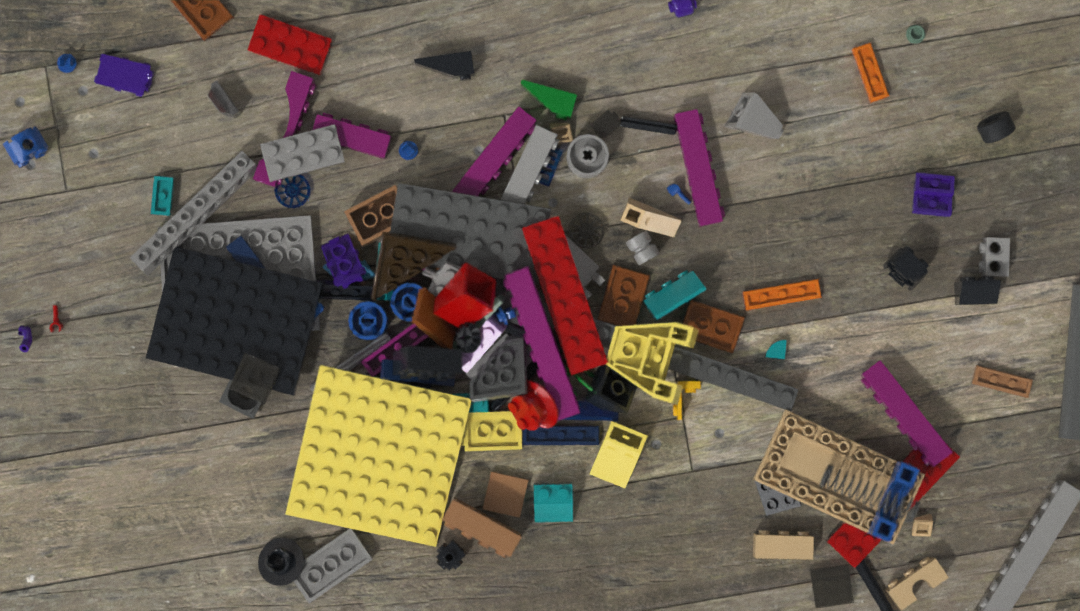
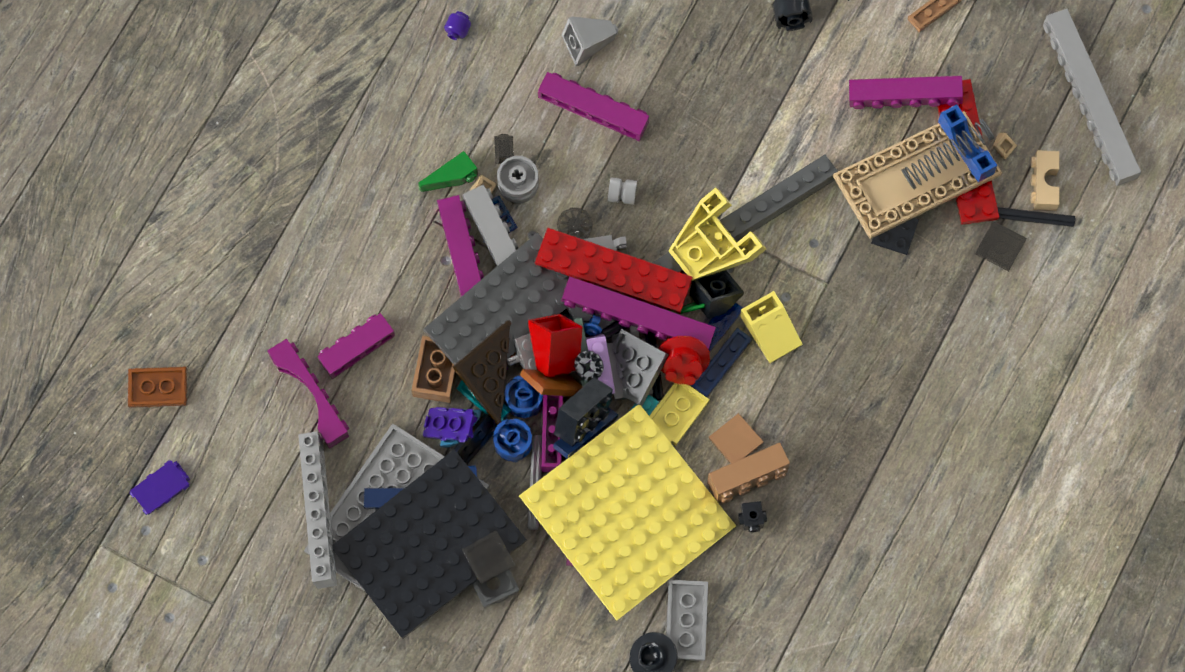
camera: 50 degrees left, 15 degrees down
blue brick [3,126,49,168] -> none
blue plate [57,54,77,73] -> none
teal plate [151,176,175,216] -> none
flat silver slope [208,81,241,118] -> none
red plate [247,14,332,76] -> none
light grey plate [260,124,345,182] -> none
clear blue wheel [274,174,311,208] -> none
blue plate [399,141,418,160] -> none
black slope [414,51,475,81] -> none
teal slope [534,483,573,522] -> none
dark orange tile [597,265,650,326] -> none
black axle [620,116,677,135] -> none
tan slope [620,197,682,237] -> none
teal slope [643,270,707,321] -> none
blue hand [667,184,692,205] -> none
yellow bracket [673,381,701,420] -> none
dark orange tile [682,299,745,354] -> none
orange tile [742,279,822,310] -> none
tan brick [753,530,814,560] -> none
teal tile [765,340,787,359] -> none

